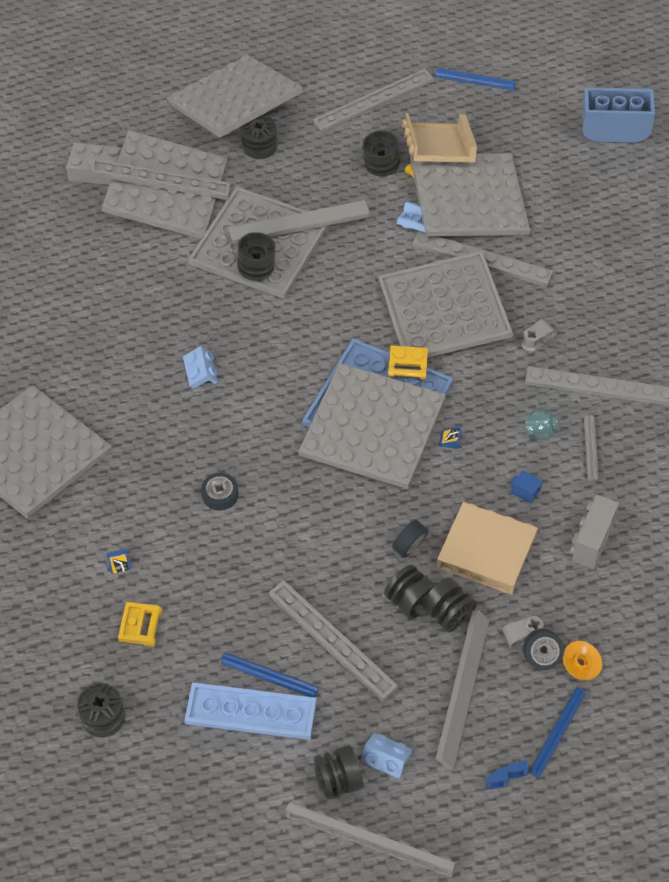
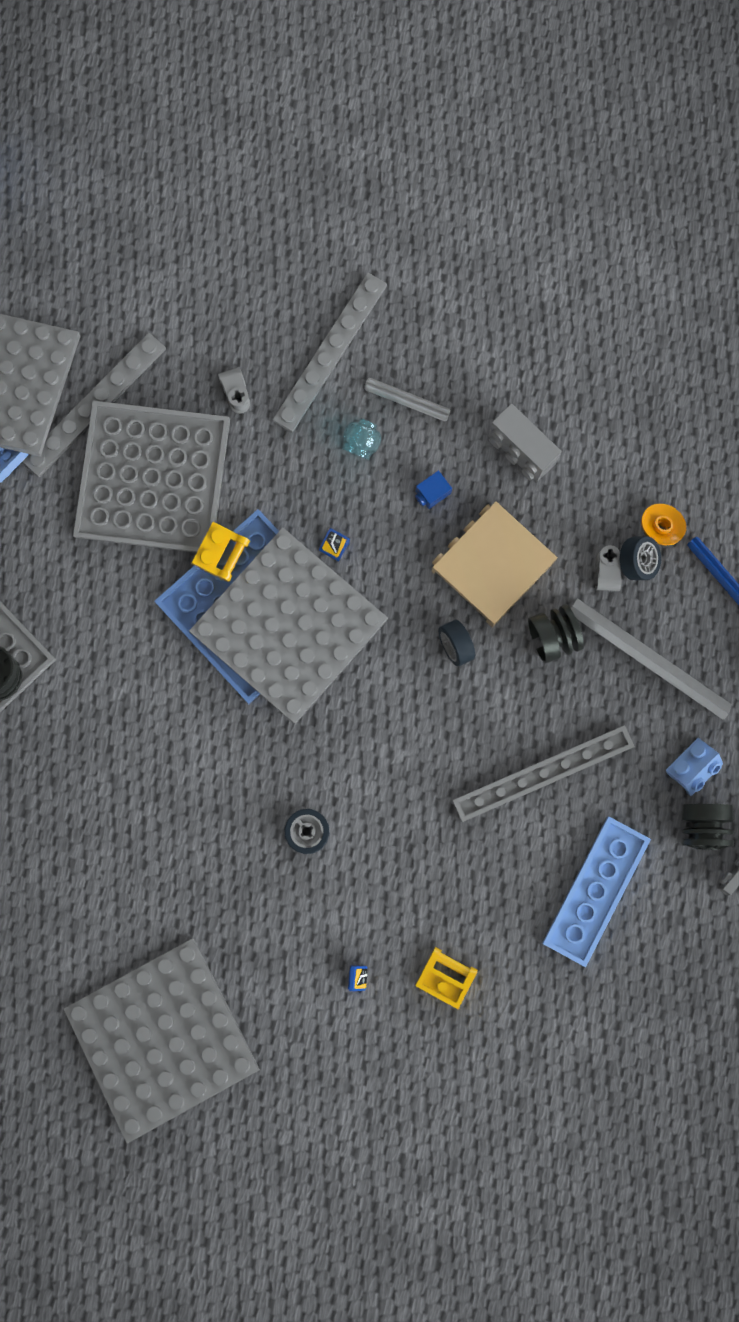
camera: 75 degrees left, 25 degrees up
pearl dark grey wheel [77,683,125,738] -> none
light blue bracket [183,346,218,388] -> none
blue axle [221,653,318,698] -> none
pearl dark grey wheel [384,565,435,620] -> none

